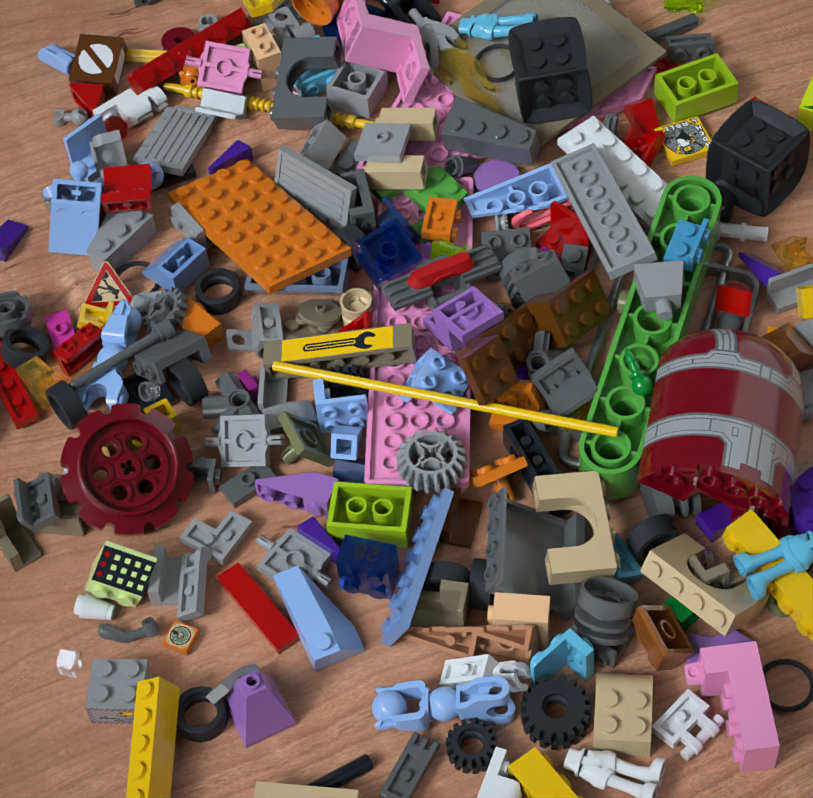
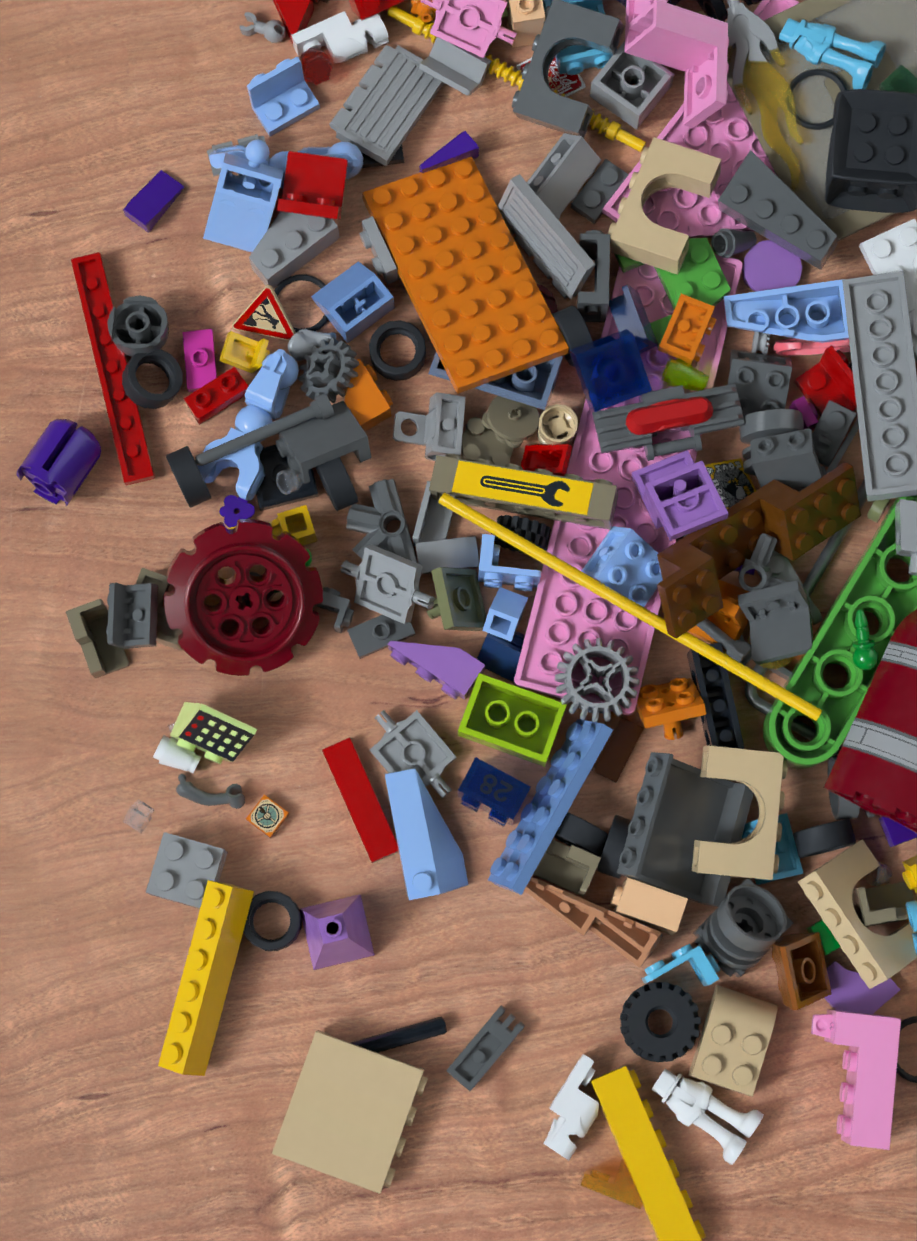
camera: 10 degrees right, 25 degrees up
clear yellow slope [15,355,57,410] -> none
light grey piece [89,130,127,177] -> none
light grey panel [147,546,182,606] -> none
light grey plate [177,546,212,622] -> none
light grey plate [179,510,253,566] -> none
light grey slope [206,664,260,704] -> none
magenta plate [237,369,259,404] -> none
dark purple slope [297,516,345,568] -> none
light grey plate [354,123,412,163] -> none
light blue piece [372,676,516,731] -> none
white plate [439,654,531,694] -> none
black tyre [446,718,497,774] -> none
white plate [651,689,725,761] -> none

